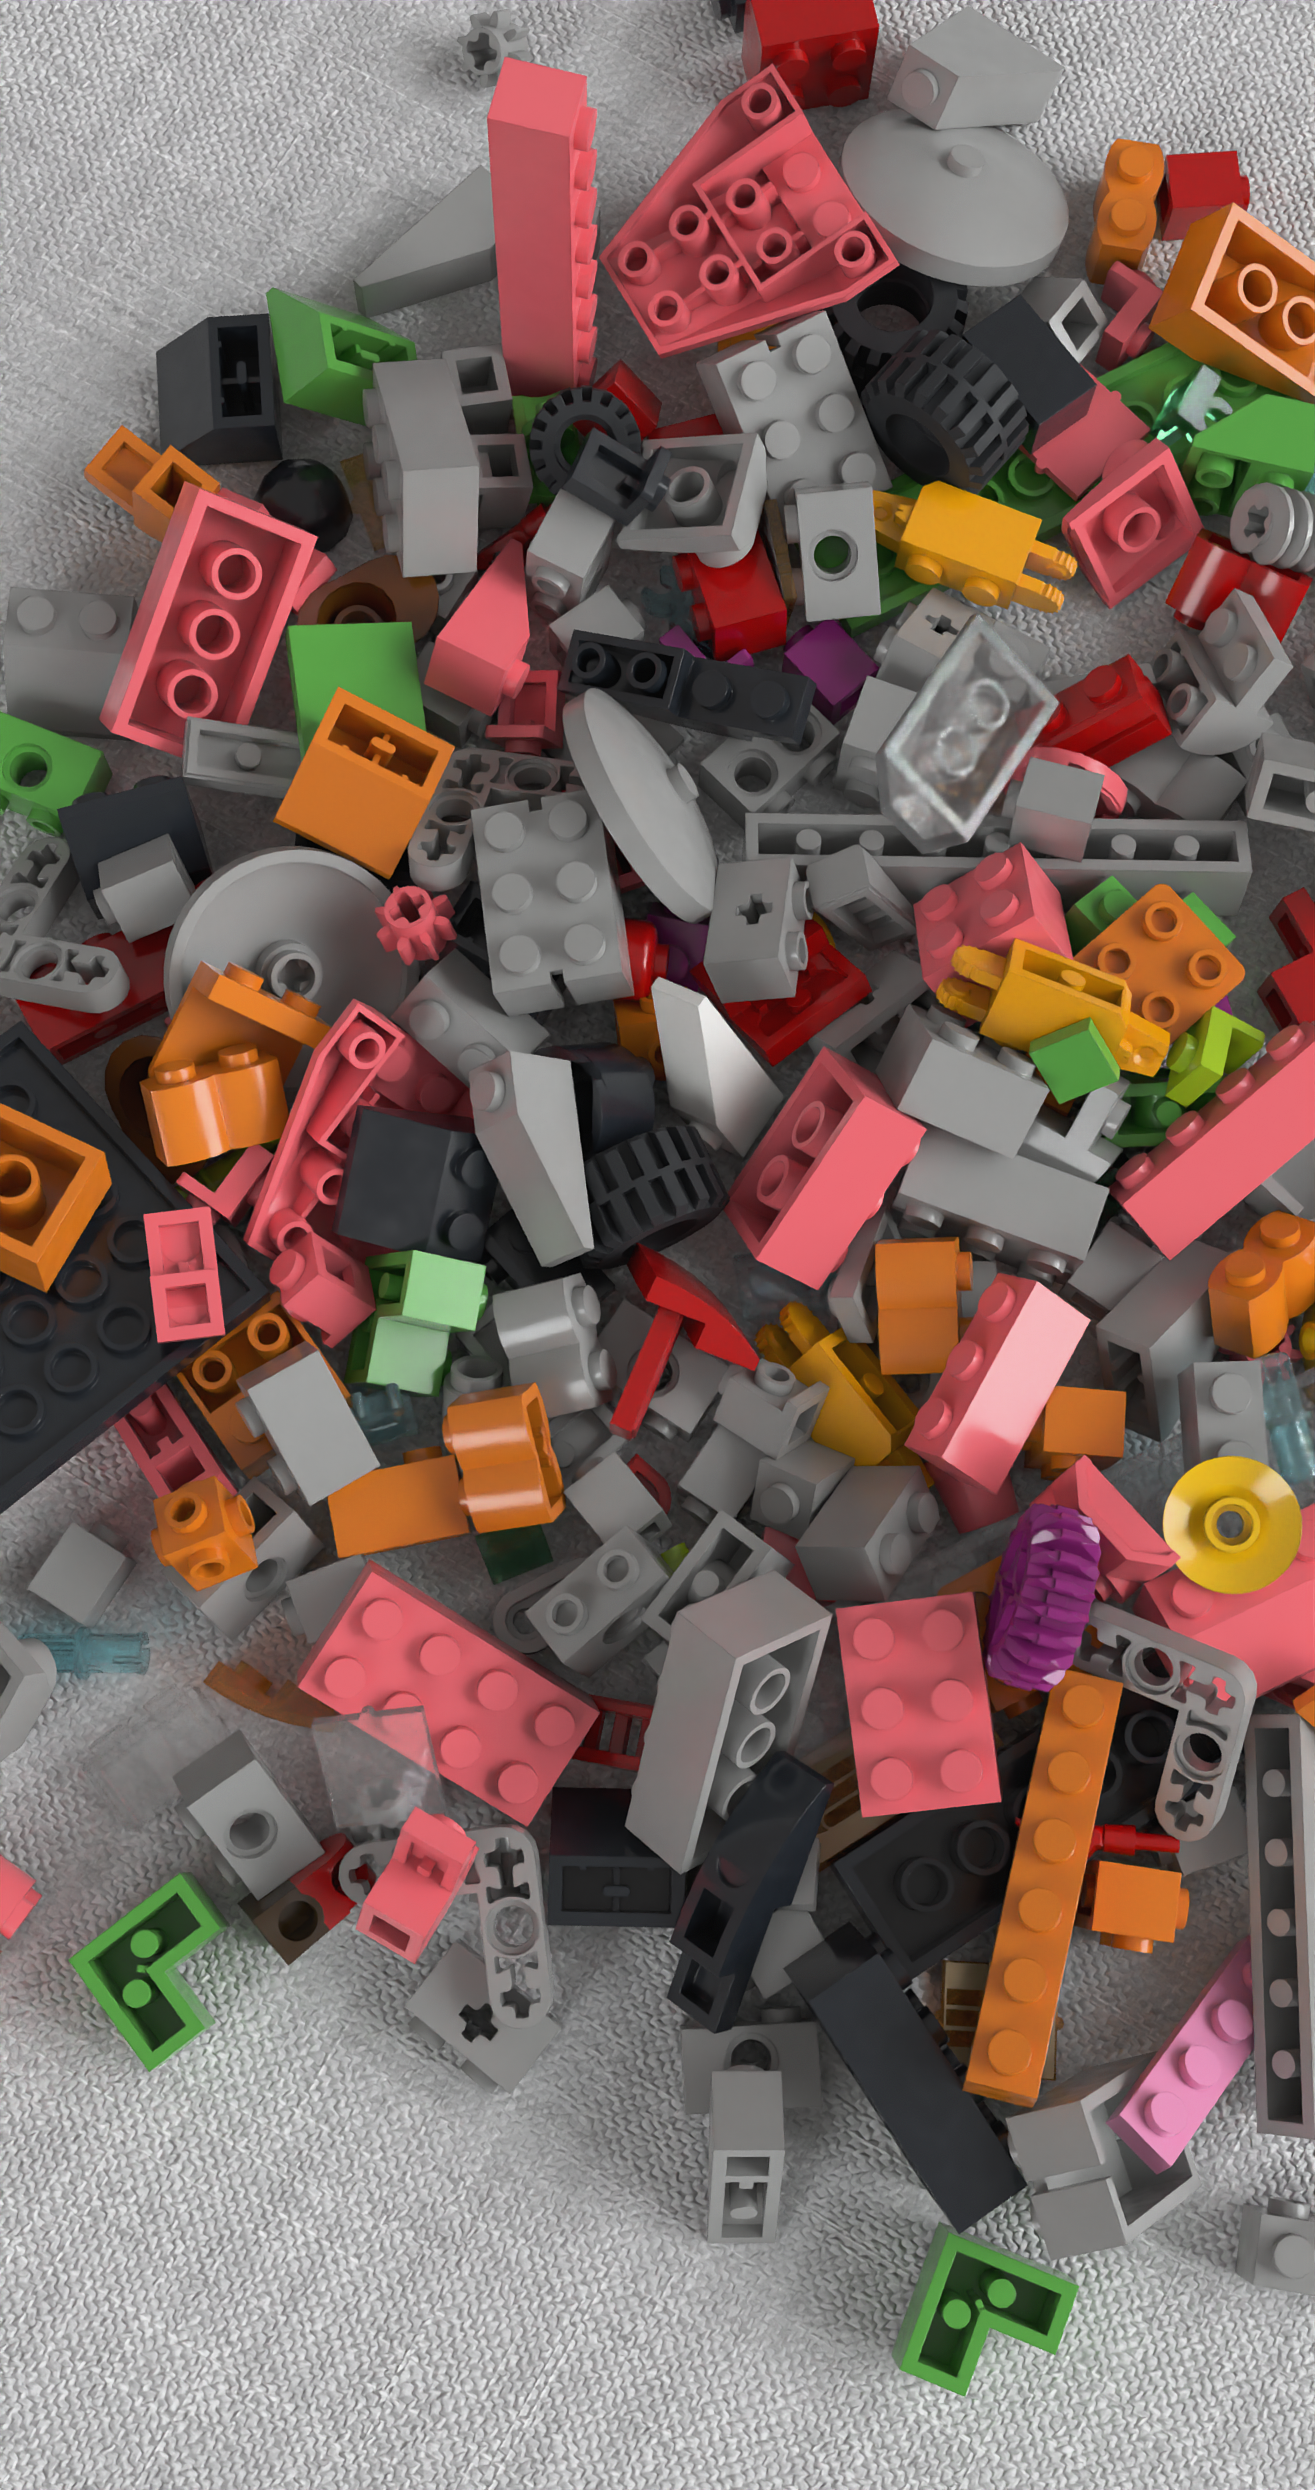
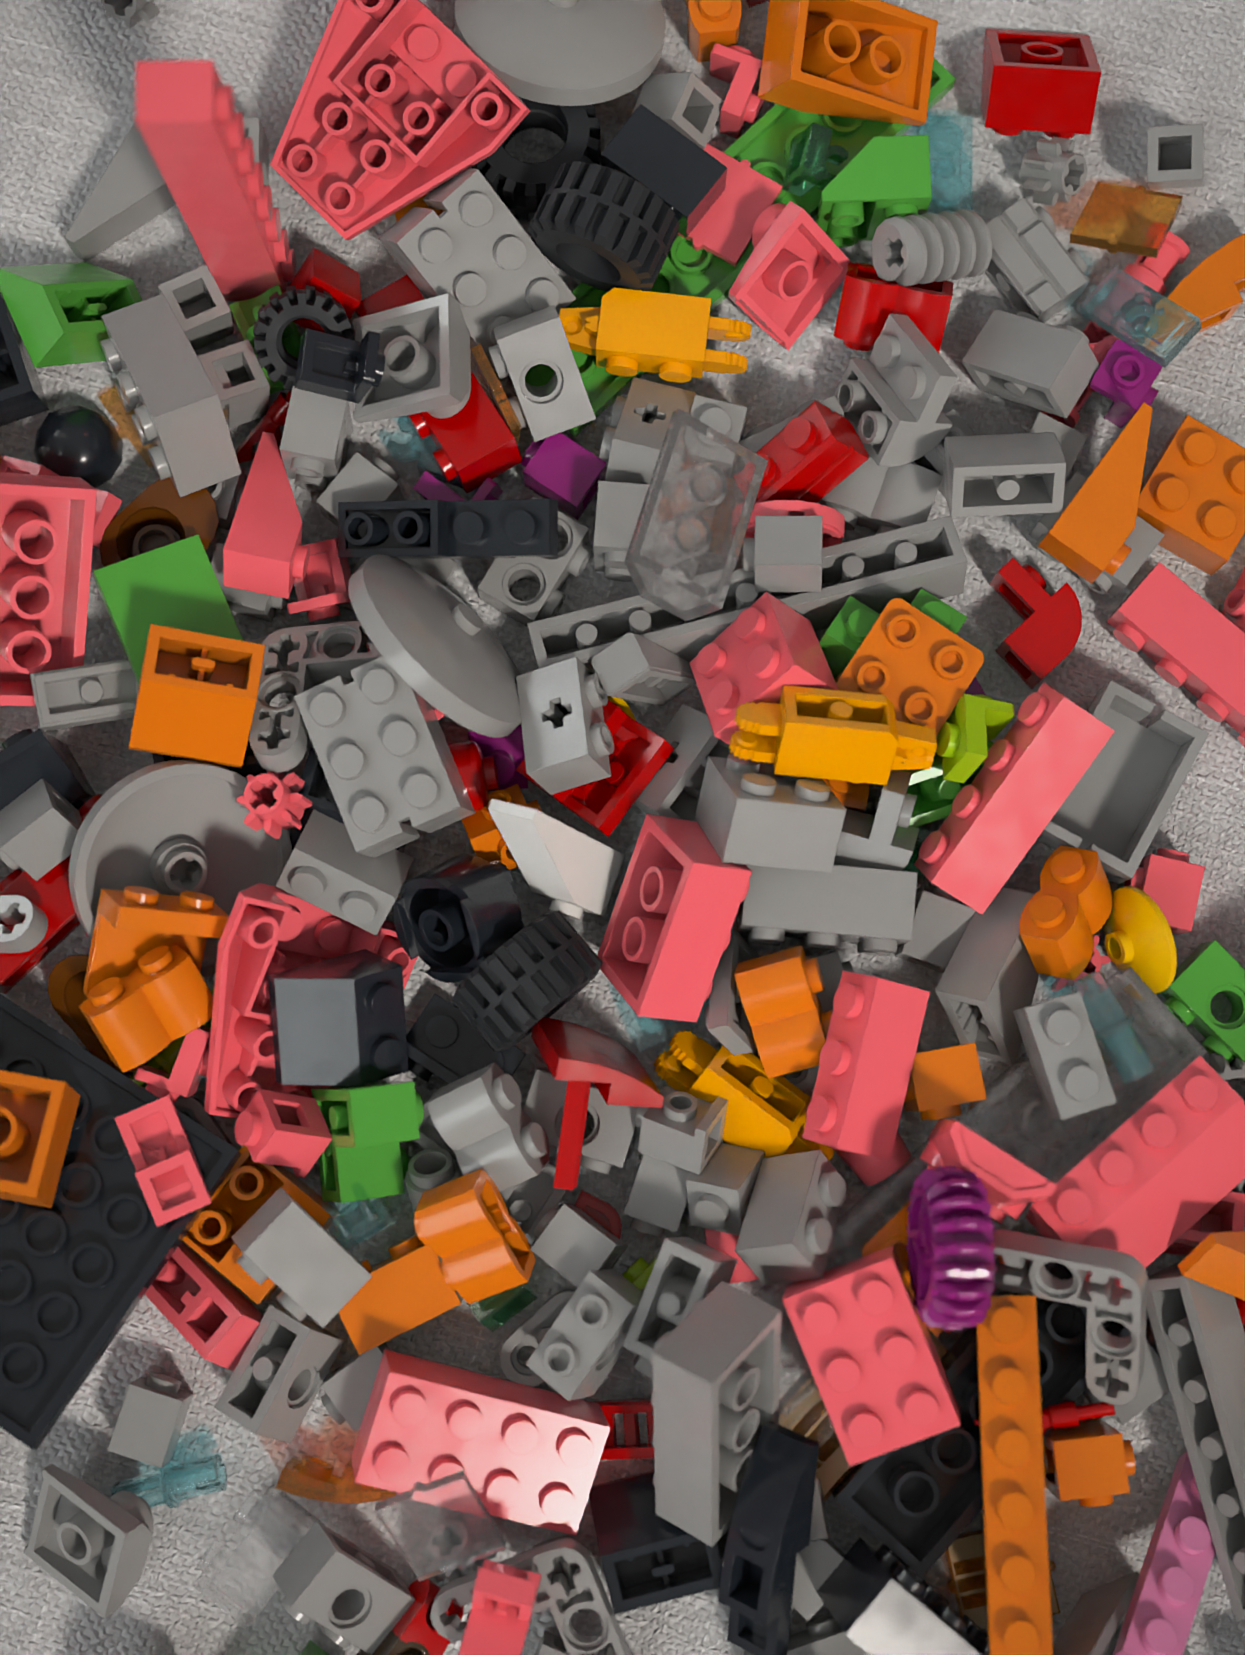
camera: 10 degrees left, 5 degrees up
orange brick [151,1476,258,1592] -> none
light grey slope [468,1050,594,1267] -> none
bright green tile [1029,1017,1120,1104] -> none
yellow dish [1162,1456,1302,1594] -> none

